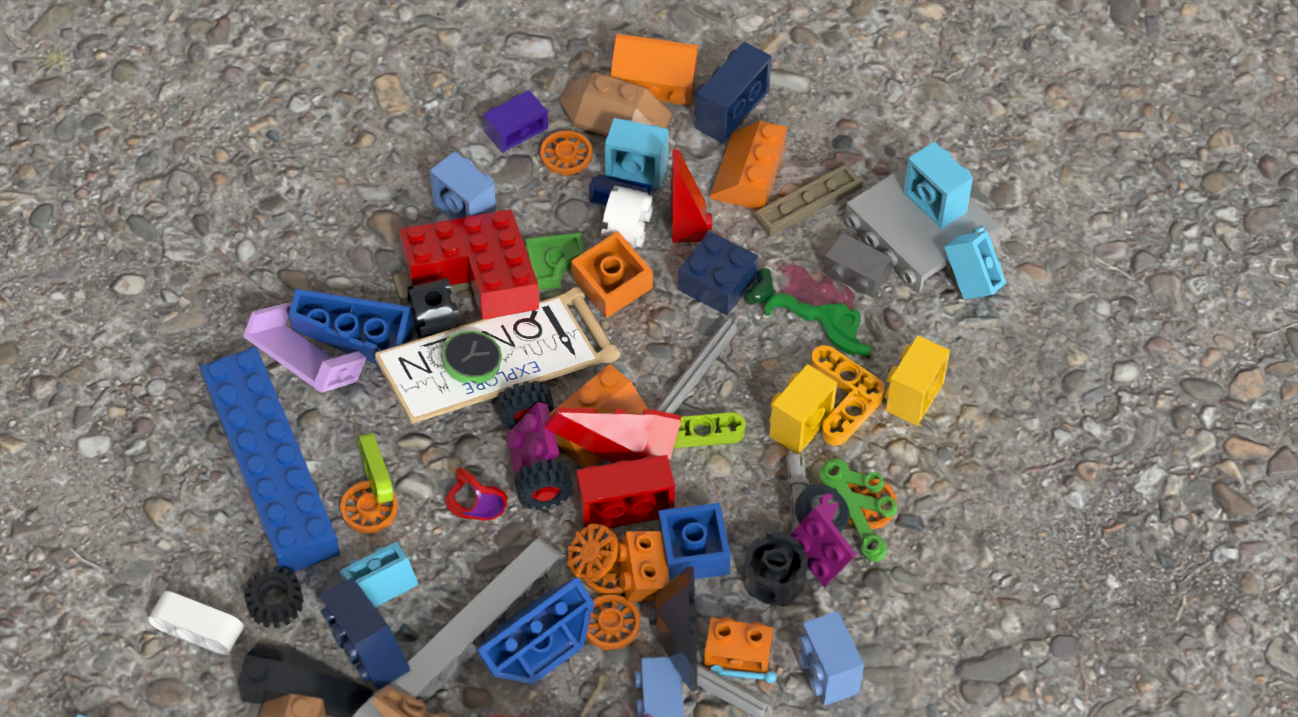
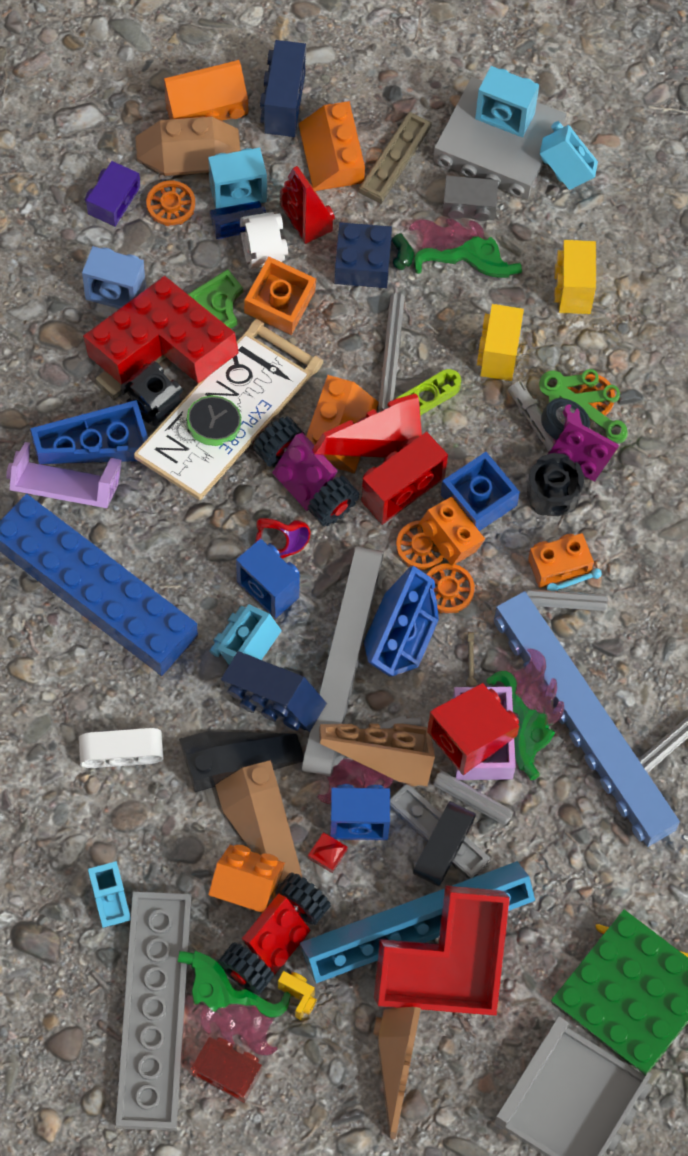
camera: 30 degrees left, 10 degrees up
black tyre [244,567,304,628] -> none
orange wheel [340,481,398,534] -> none
lime beam [357,433,393,504] -> none
orange wheel [566,524,618,581] -> none
black wedge [650,566,697,692] -> none
medium blue brick [797,611,864,706] -> none
light orange beam [811,345,885,446] -> none
none -> blue brick [236,538,300,619]

